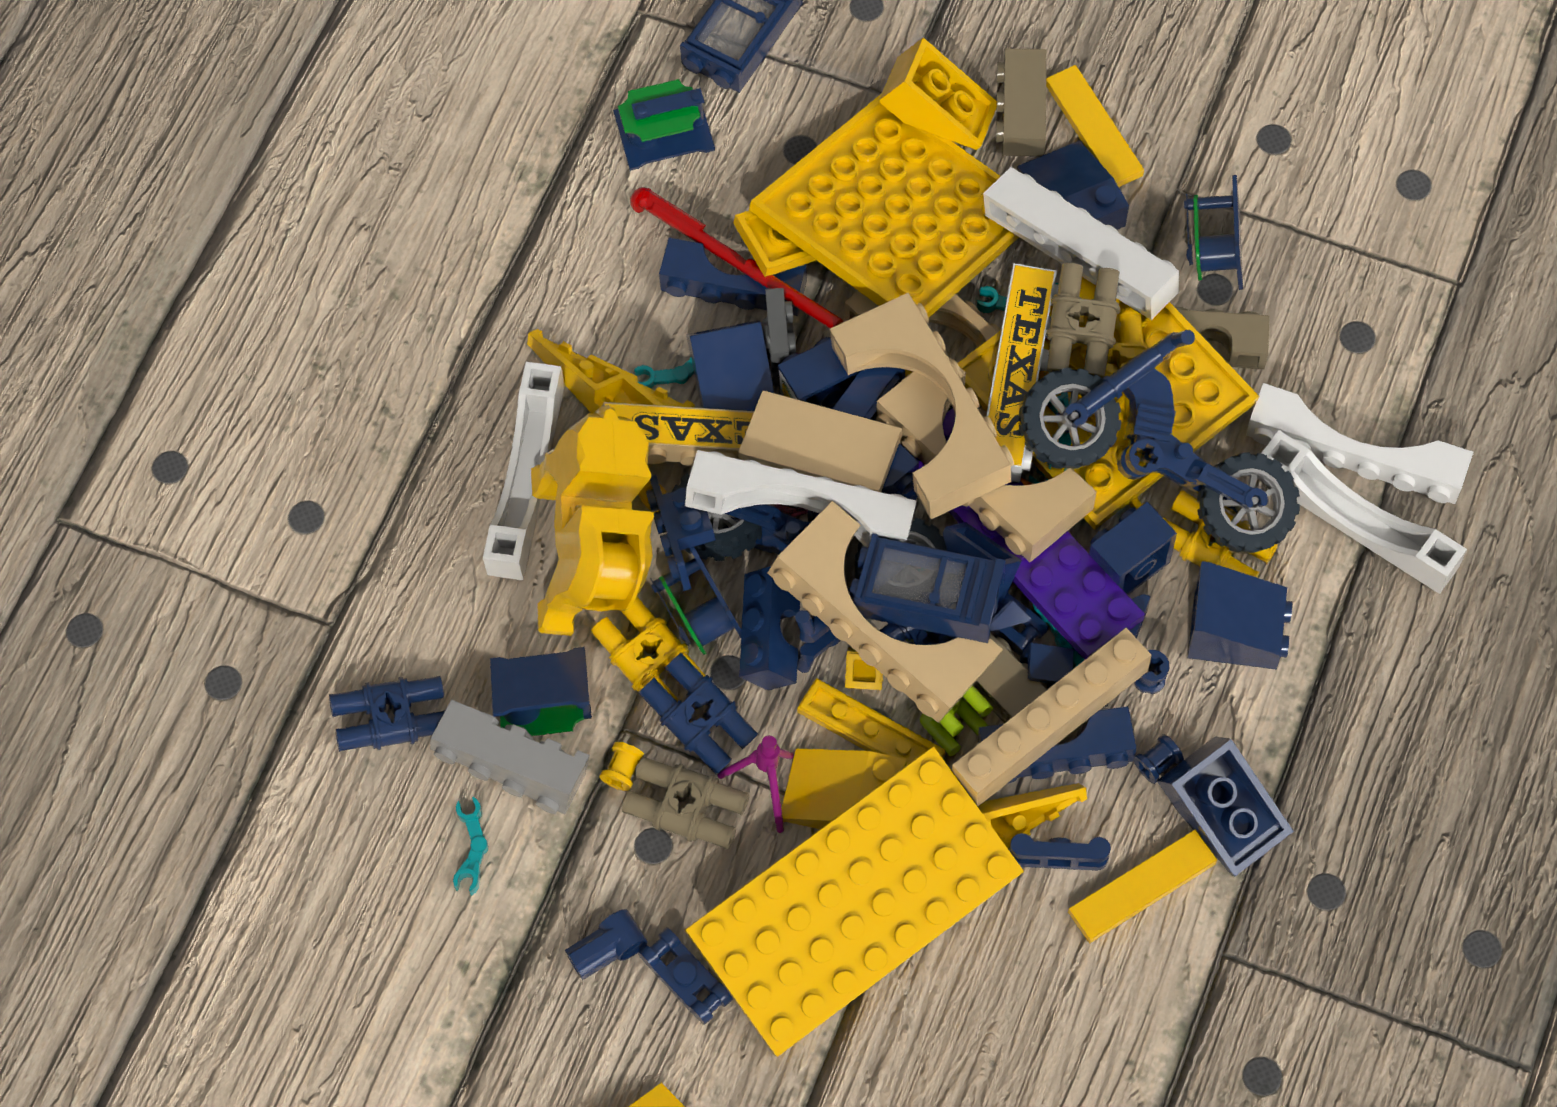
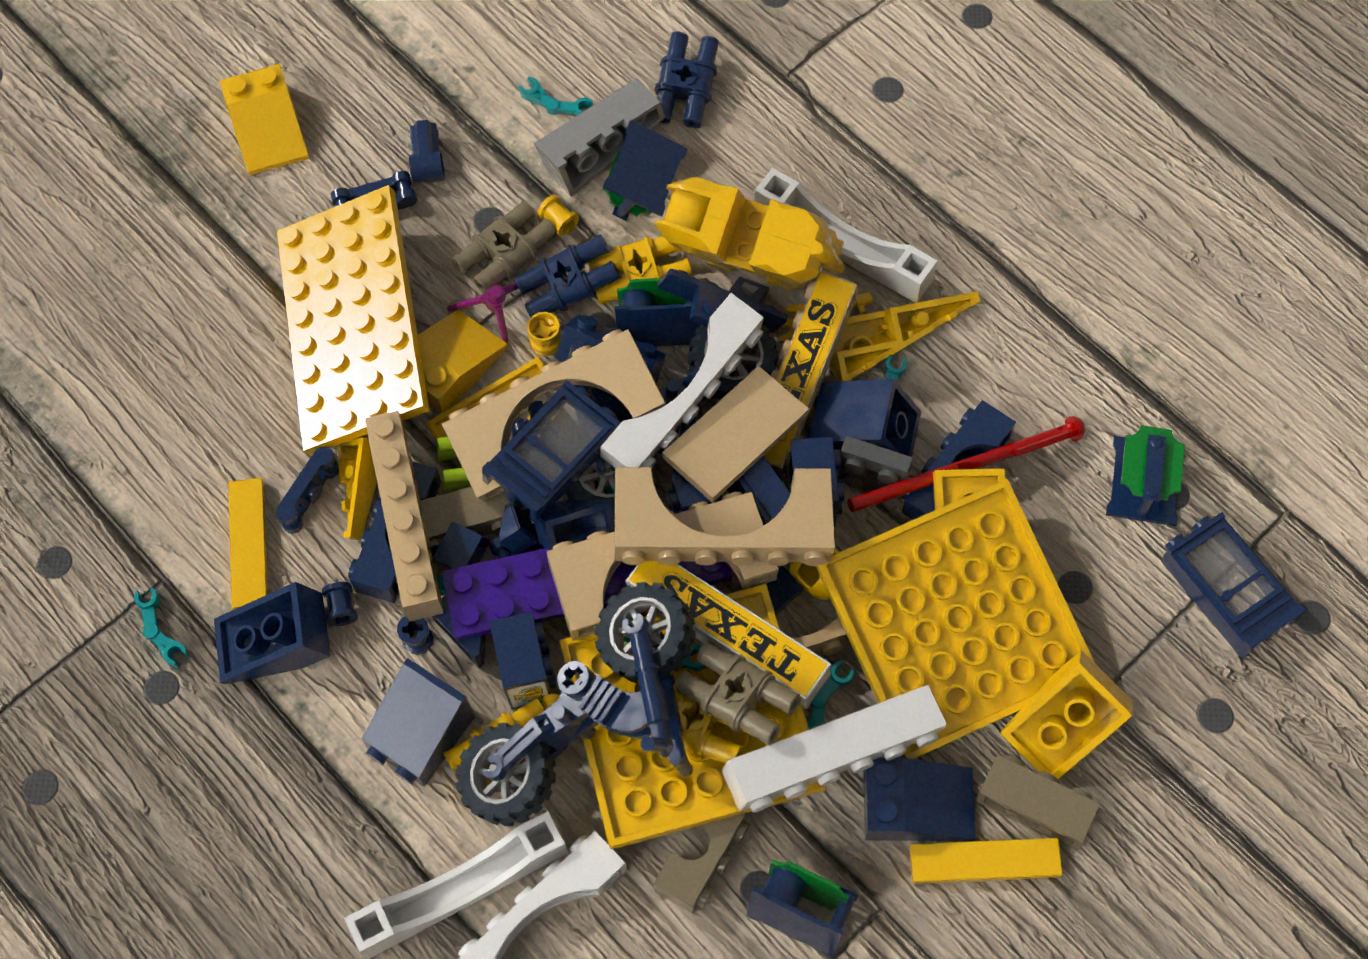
camera: 115 degrees right, 0 degrees up
none -> teal piece [134,587,190,668]
none -> yellow wheel [527,312,562,356]

